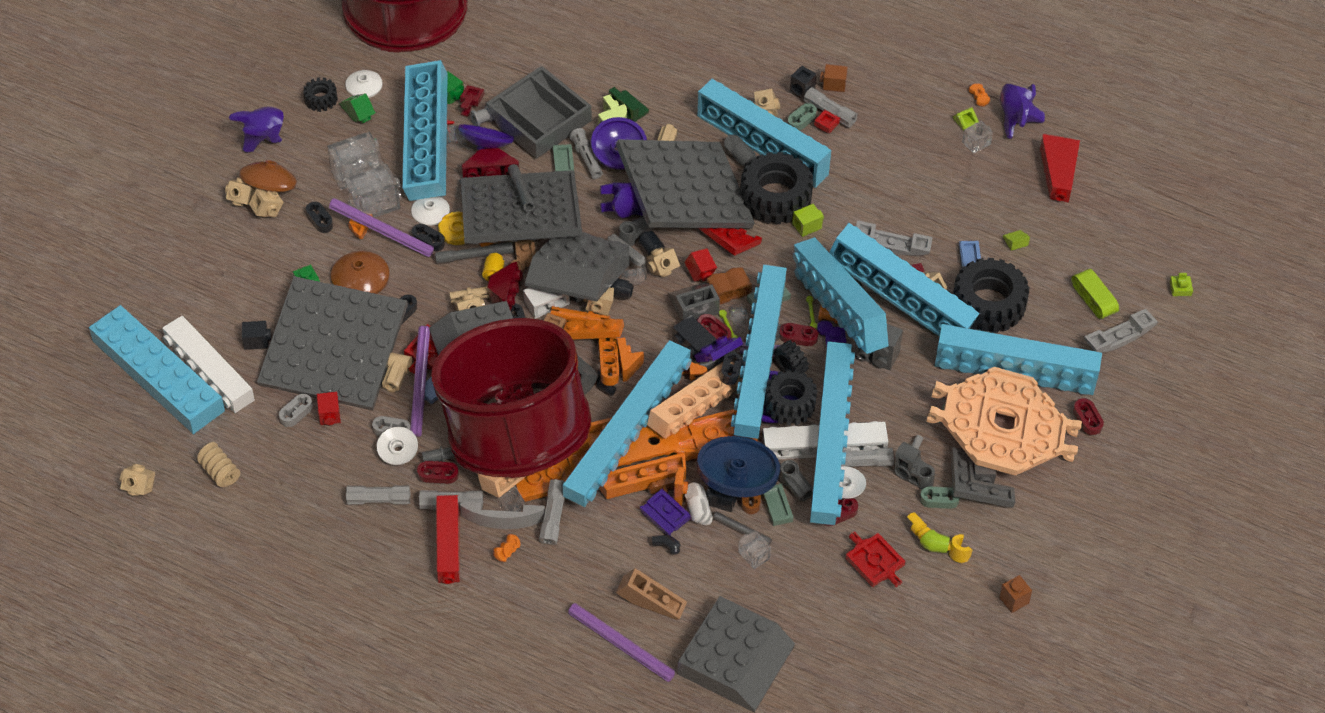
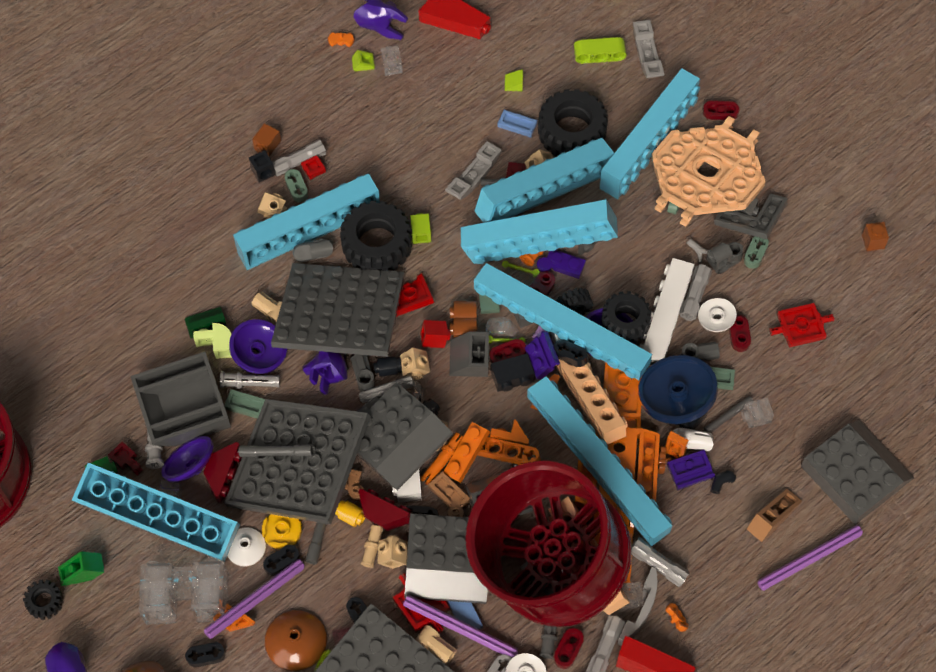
camera: 65 degrees left, 10 degrees up
white dish [346,70,382,98] -> none
medium azure brick [810,342,855,525] -> none
yellow piece [907,512,973,563] -> none

